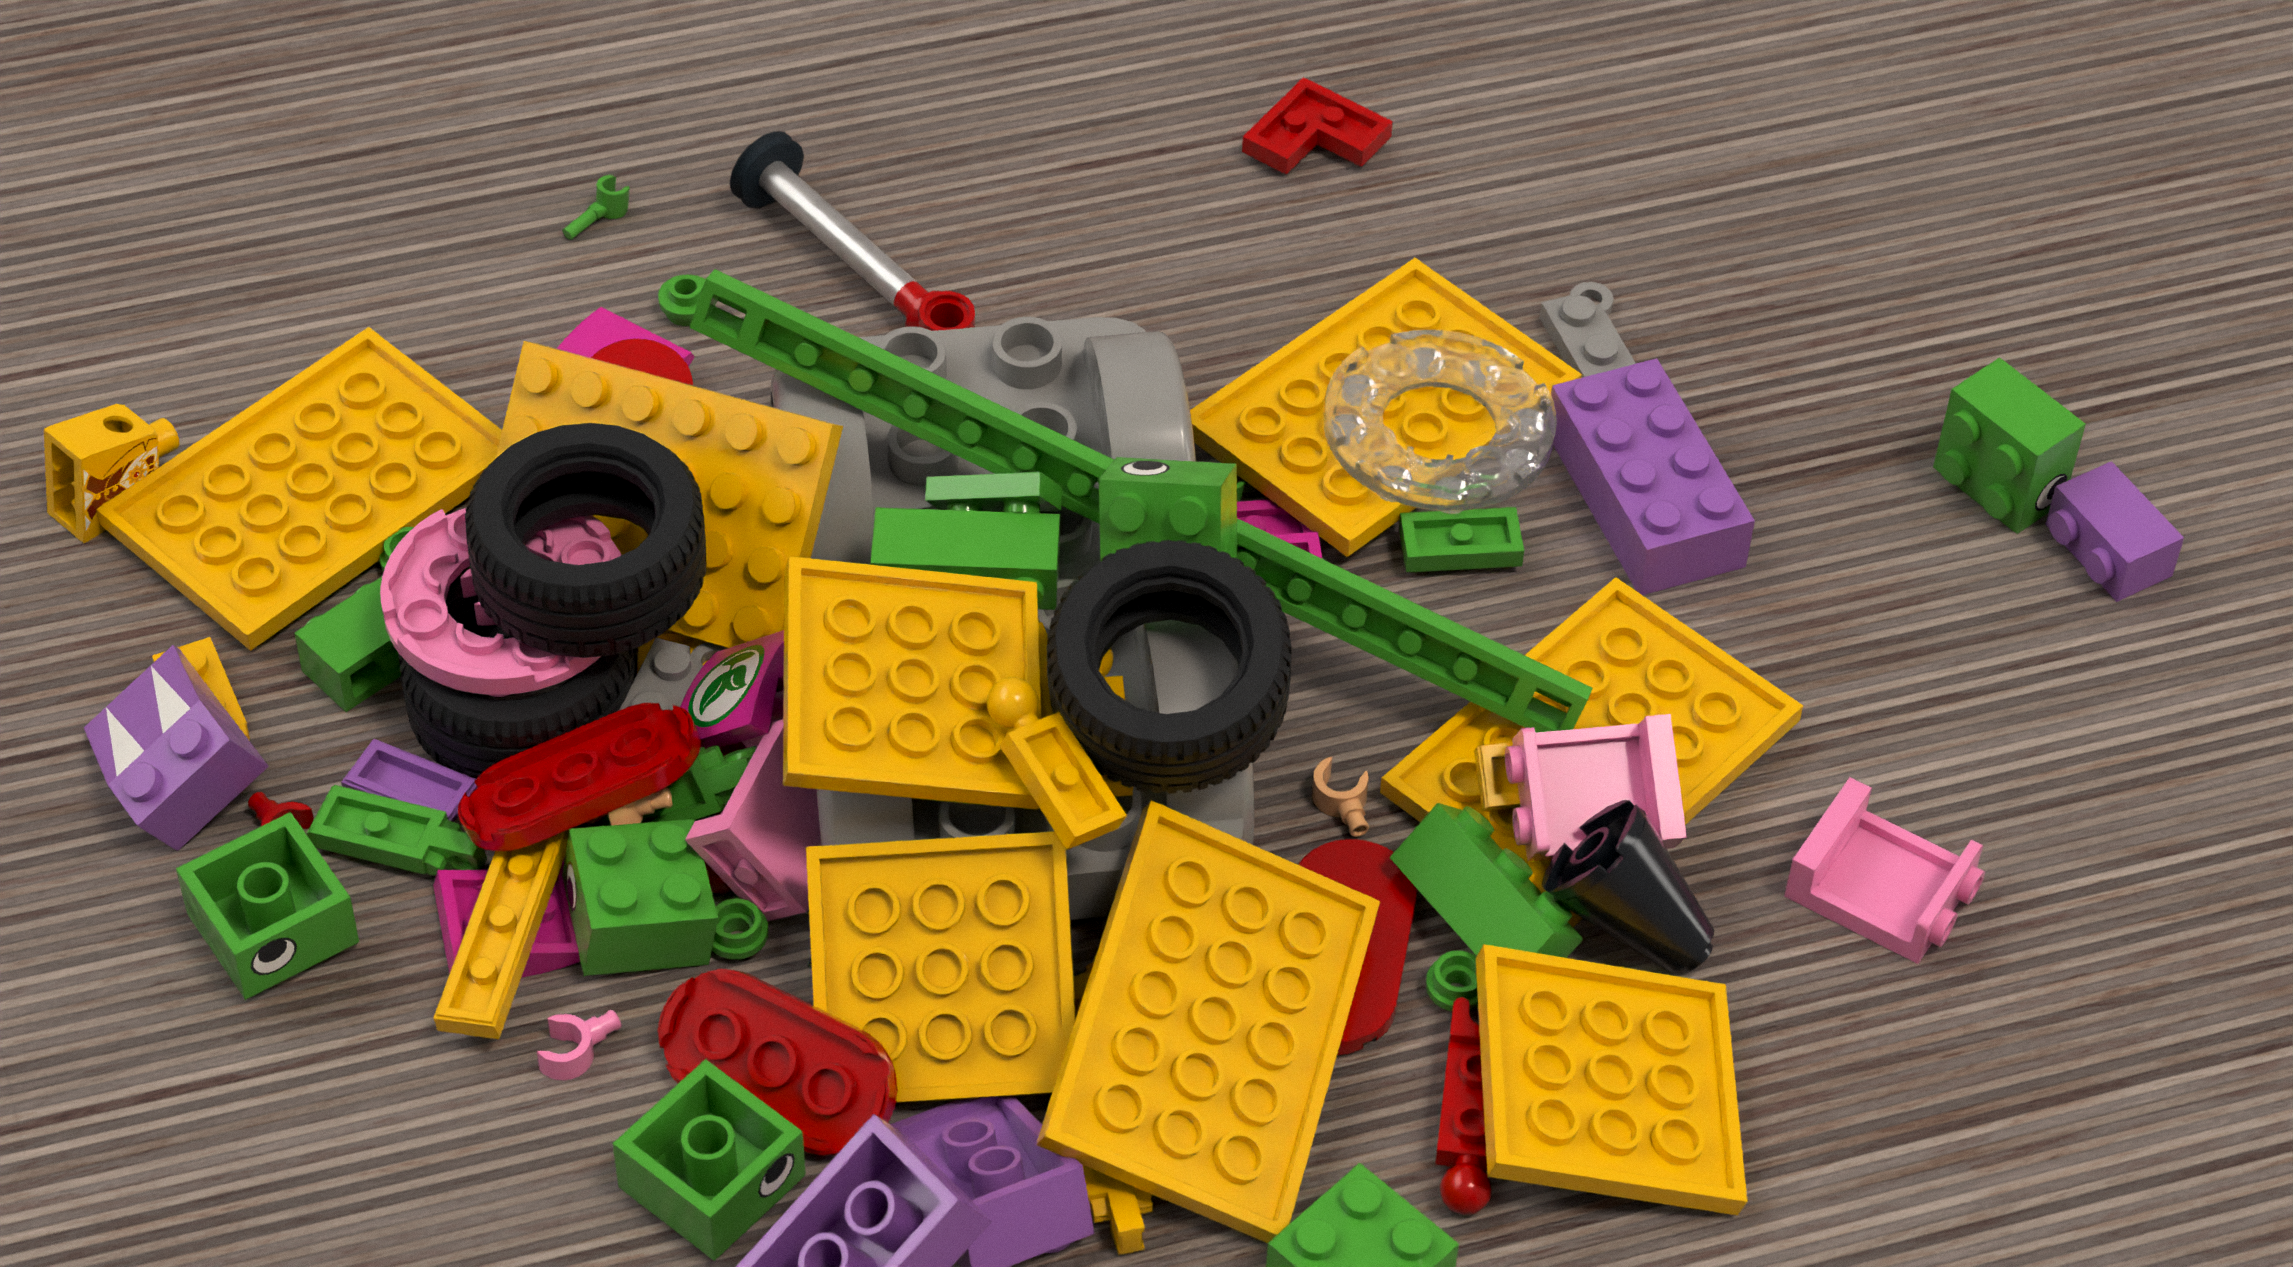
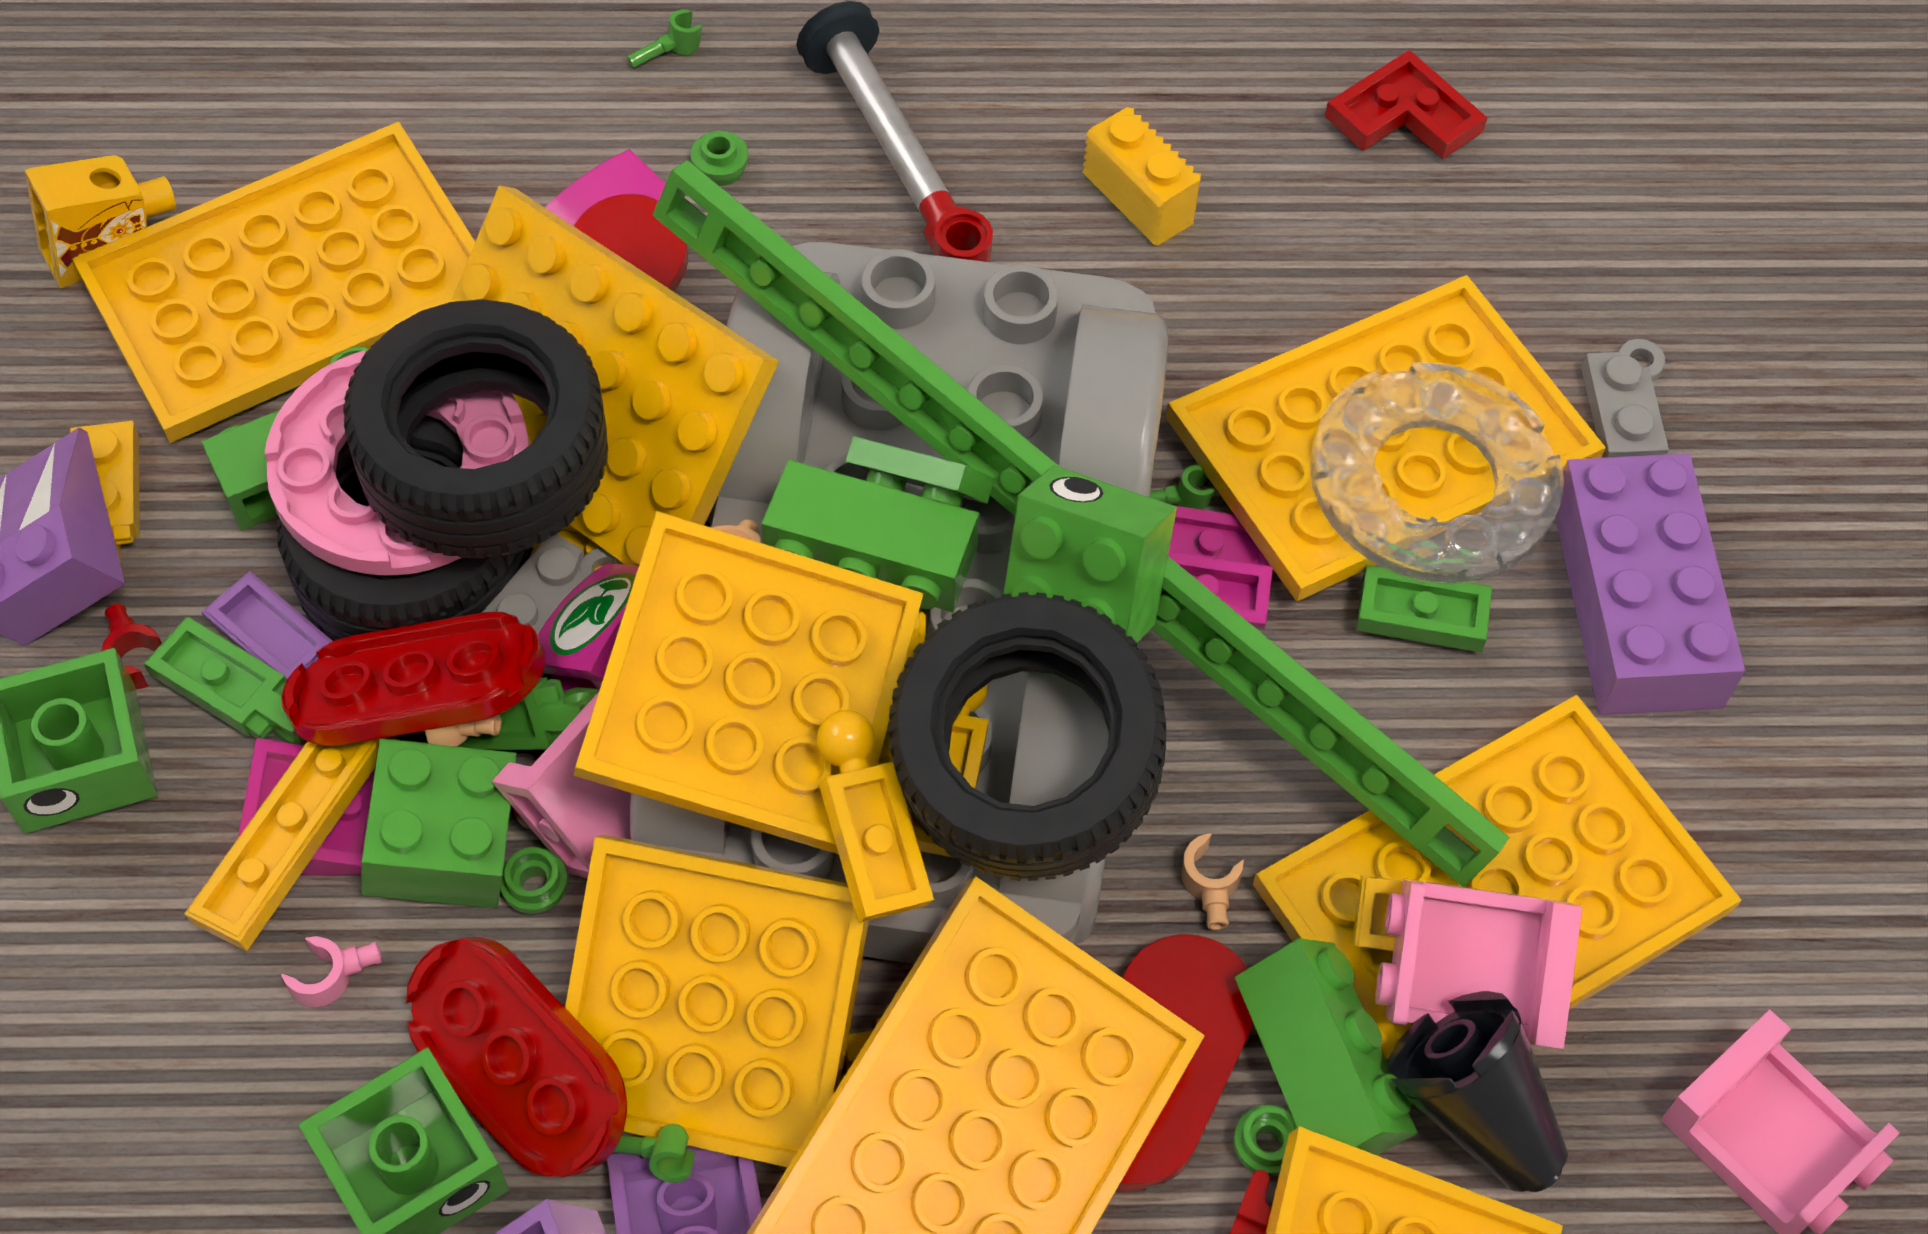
camera: 15 degrees right, 10 degrees up
none -> bright green hand [613,1124,695,1183]
none -> yellow brick [1082,107,1201,246]

